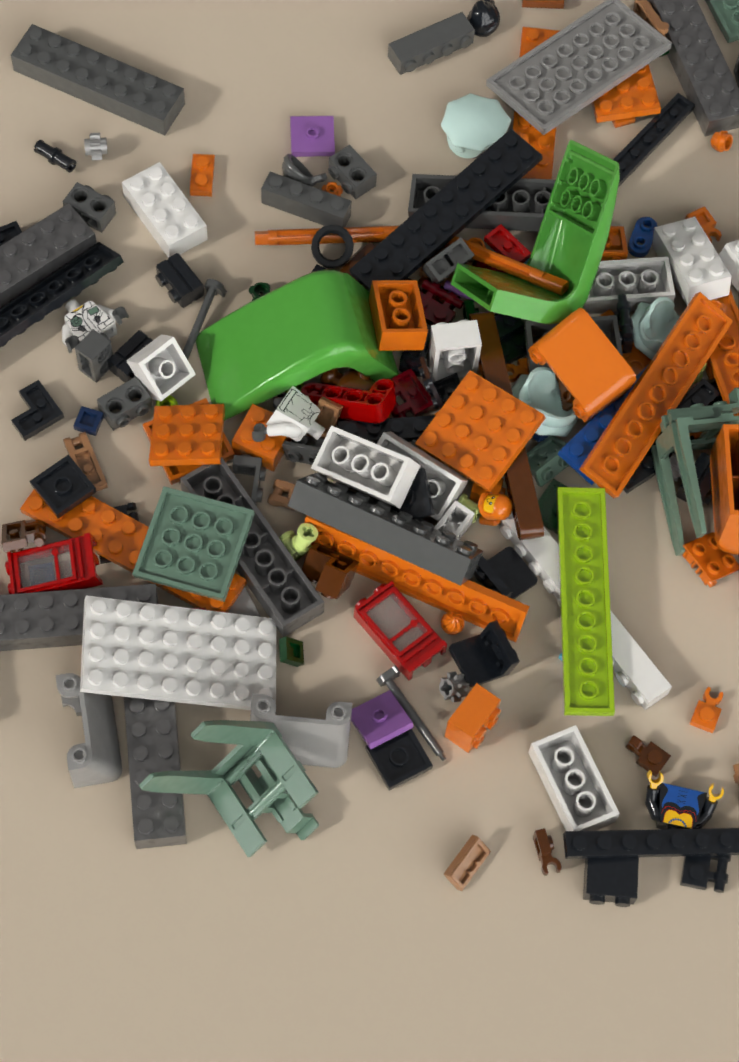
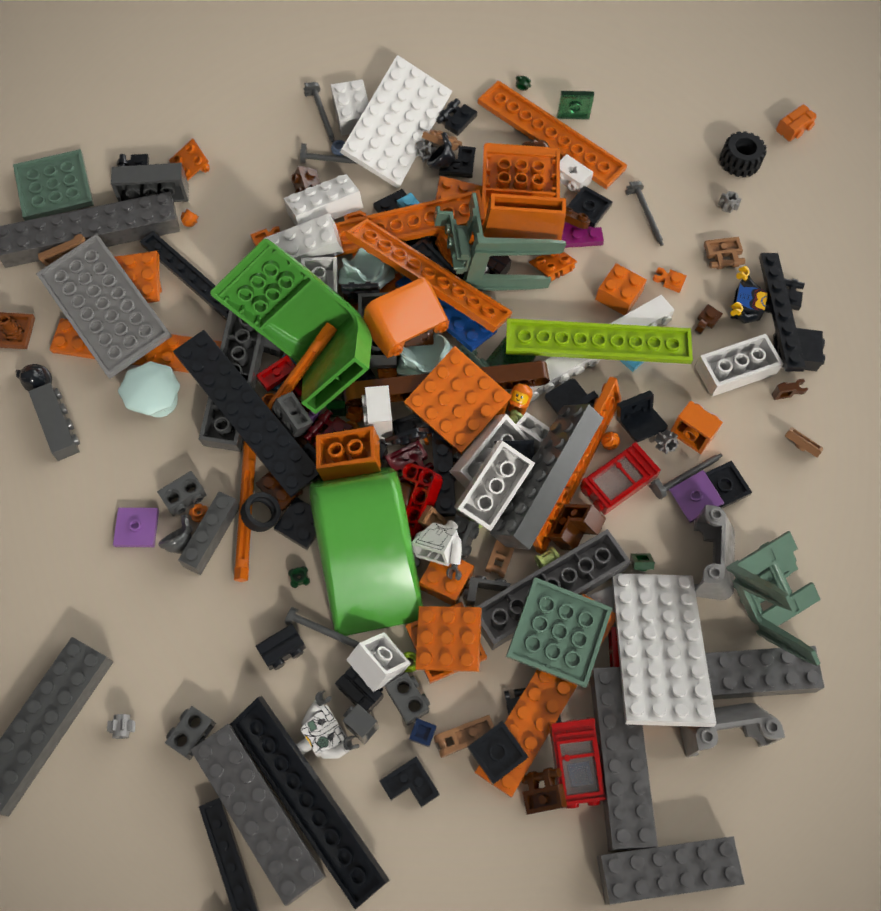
camera: 85 degrees left, 0 degrees up
black pin [34,140,77,173] -> none
white brick [122,162,208,258] -> none
orange plate [190,154,215,197] -> none
yellowish green bush [291,523,318,554] -> none
none -> orange brick [595,263,647,315]

